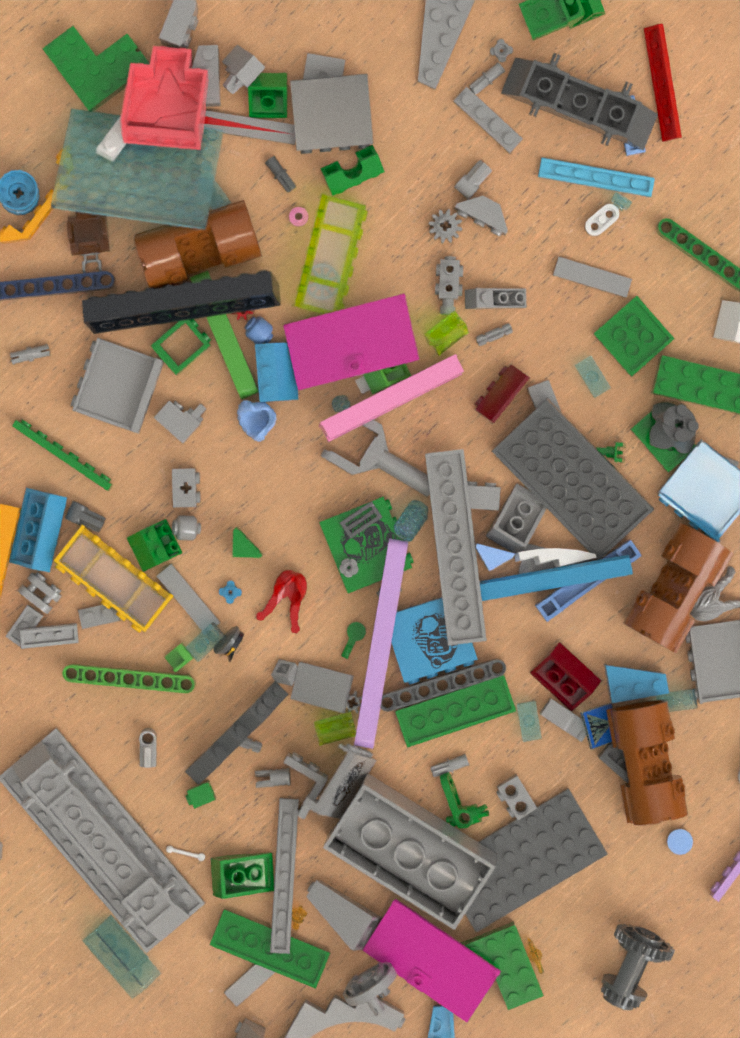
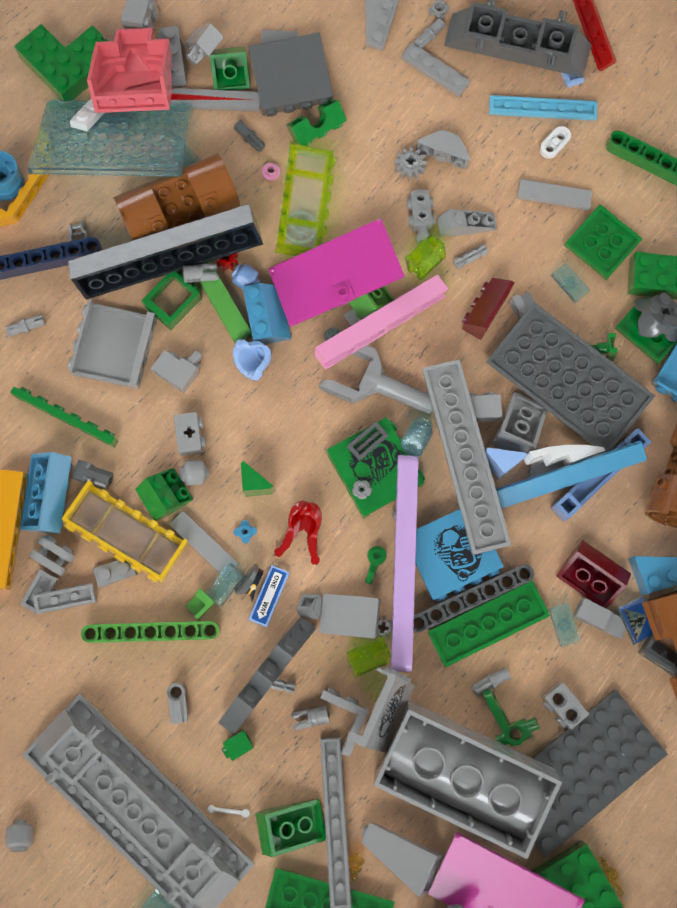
camera: 15 degrees left, 10 degrees down
reddish brown panel [67,209,110,256] -> none
light grey piece [454,160,492,200] -> none
clear light blue plate [611,192,632,211] -> none
none -> light grey hinge [183,264,219,283]
none -> tile [248,565,290,627]

